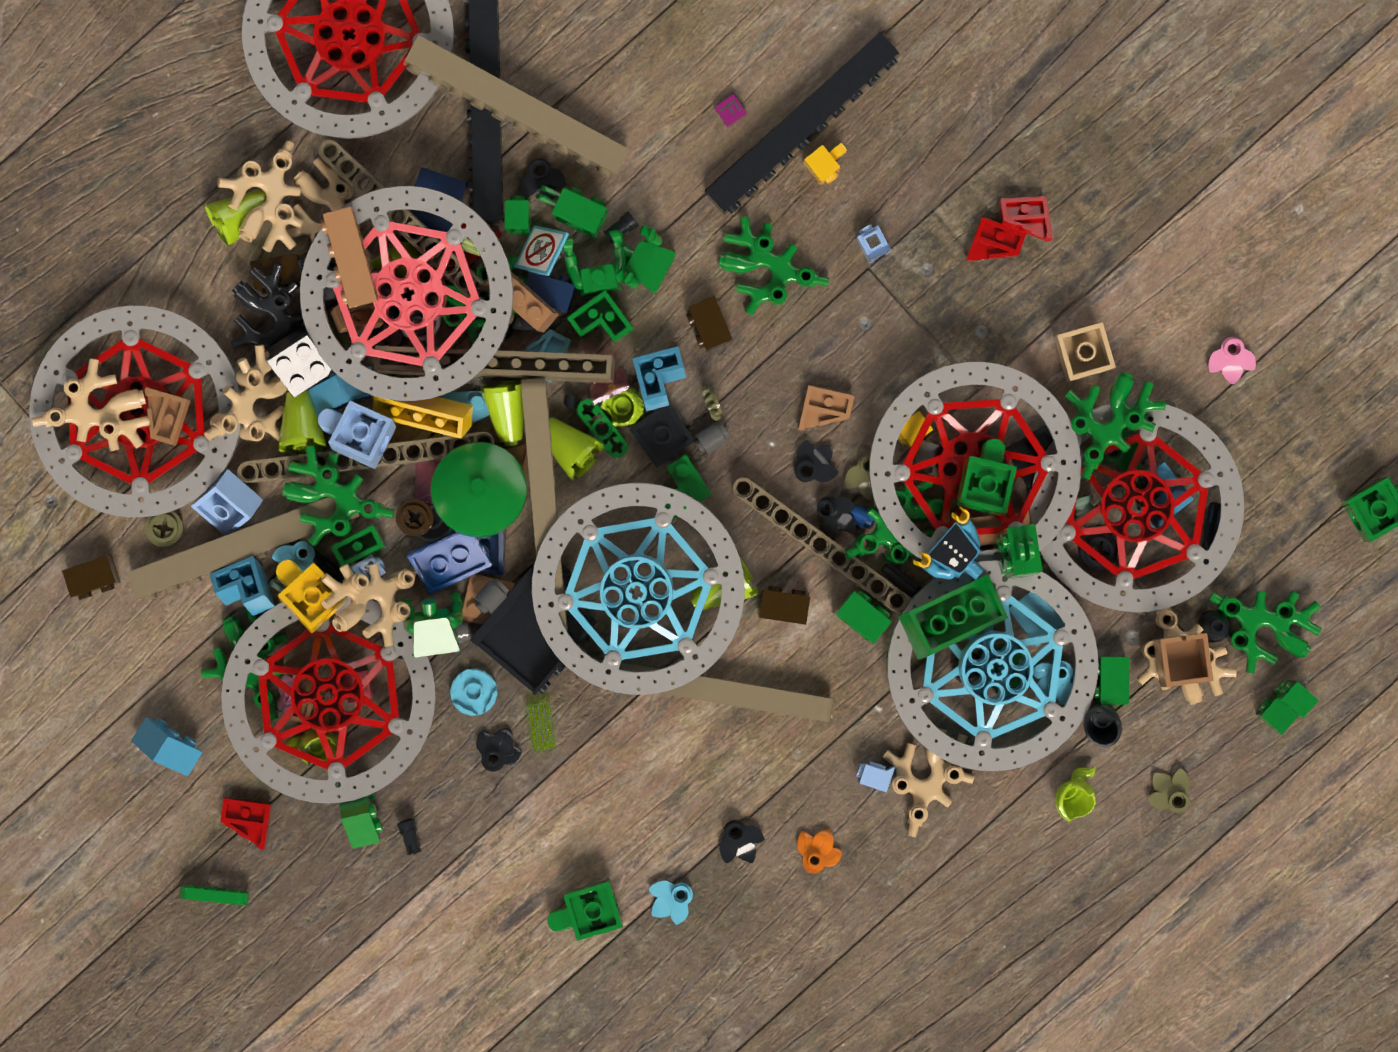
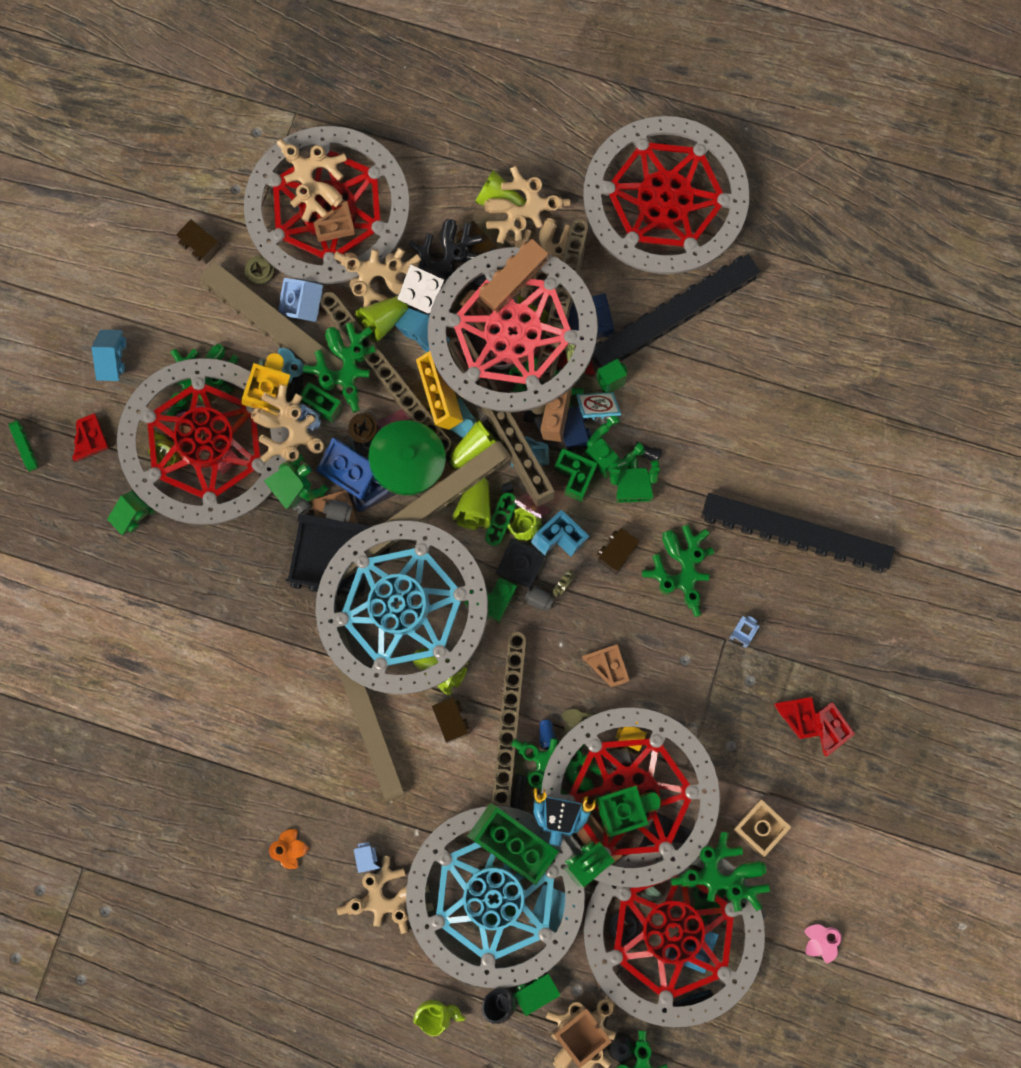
camera: 65 degrees right, 10 degrees down
dark azure brick [210,556,275,616] -> none
light blue brick [318,401,396,469] -> none
black pin [397,818,422,855] -> none
dark tan brick [403,35,630,178] -> none
medium azure tile [450,668,498,716] -> none
black plate [476,728,522,772] -> none
black plate [520,158,566,205] -> none
clear neon green tile [526,702,556,752] -> none
green brick [535,185,608,240] -> none
green brick [547,879,623,941] -> none
medium azure plate [649,880,693,925] -> none
magenta tile [714,94,747,128] -> none
black plate [719,820,765,863] -> none
black plate [794,440,839,483] -> none
yellow brick [803,143,847,185] -> none
black plate [817,496,856,540] -> none
green brick [833,590,892,644] -> none
medium azure plate [1033,661,1073,705] -> none

